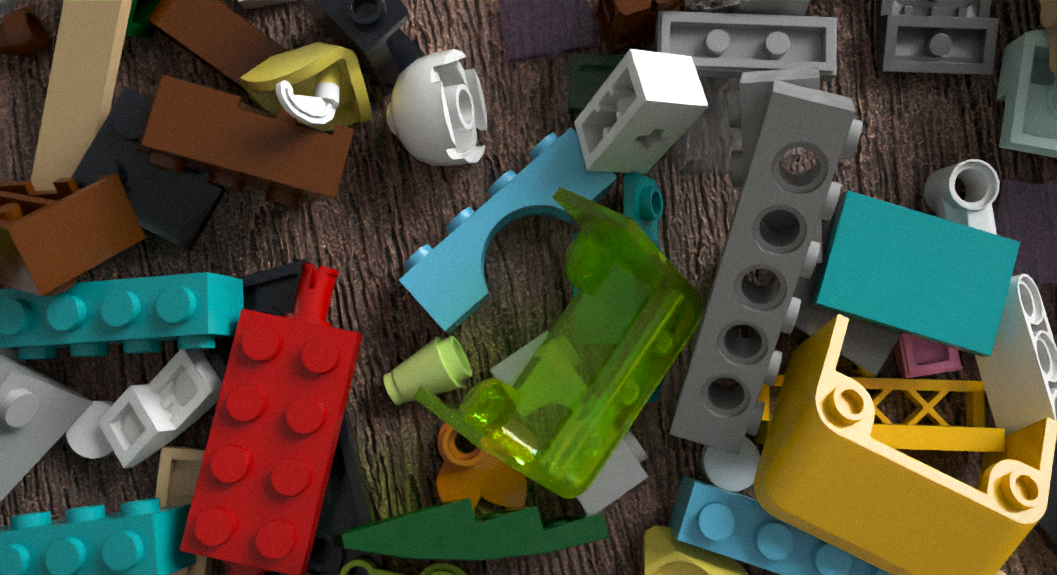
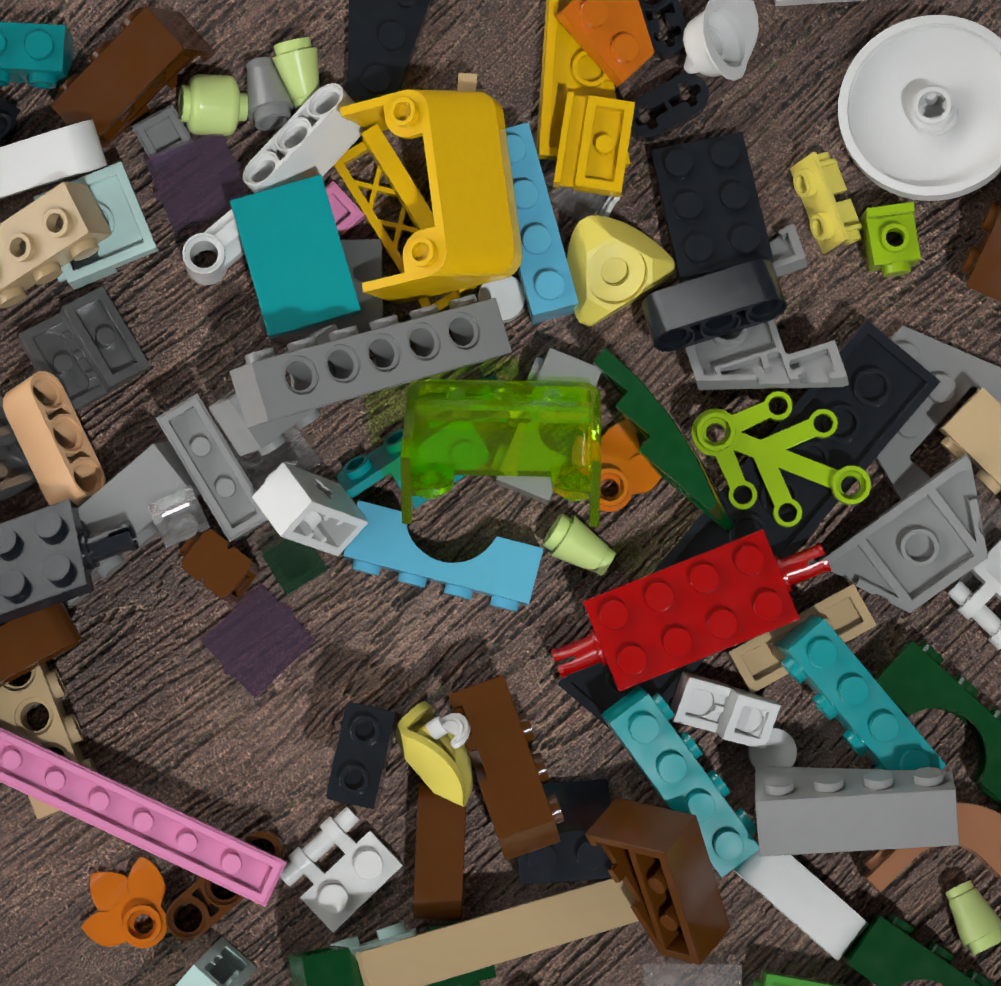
camera: 125 degrees left, 0 degrees up
white cylinder [386,49,487,166] -> none

